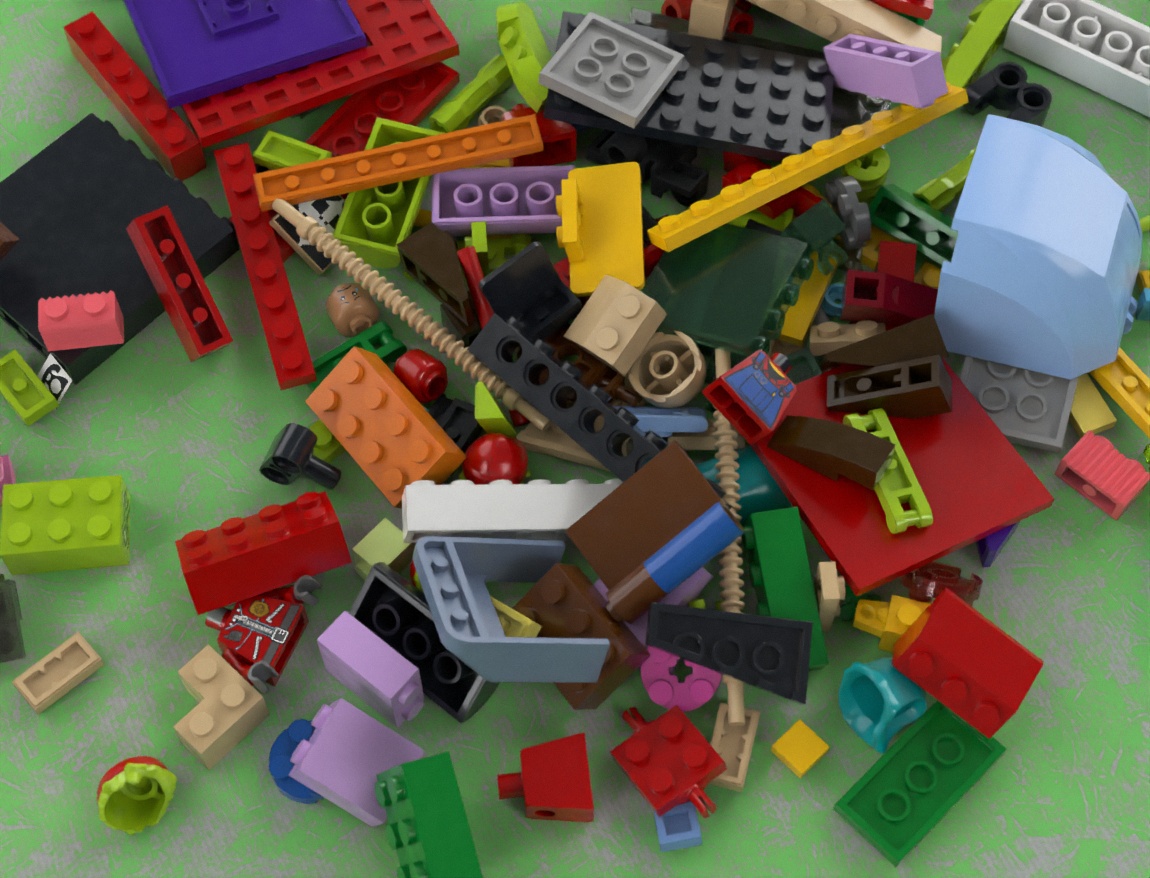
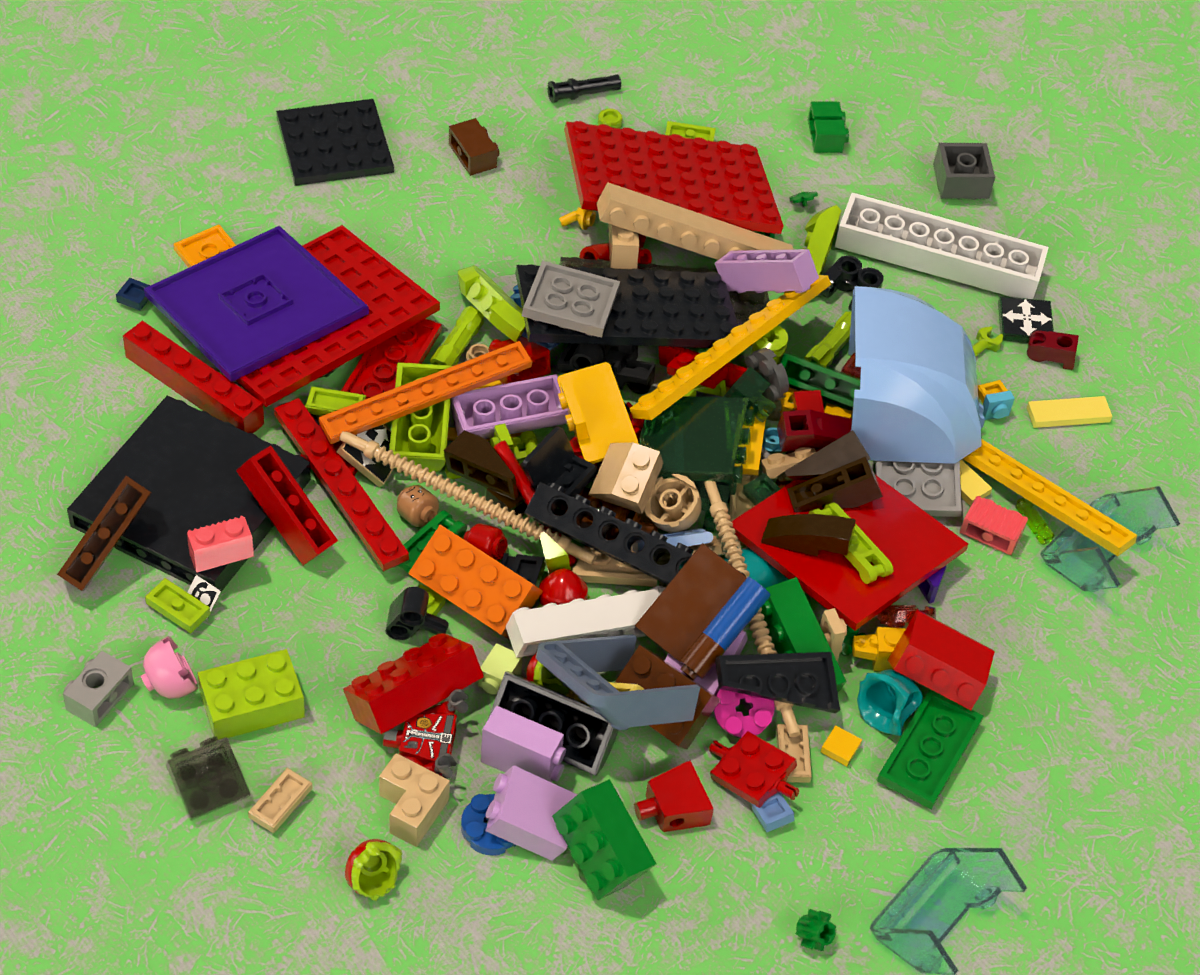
camera: 20 degrees left, 10 degrees down
torso [701,350,796,446] -> none

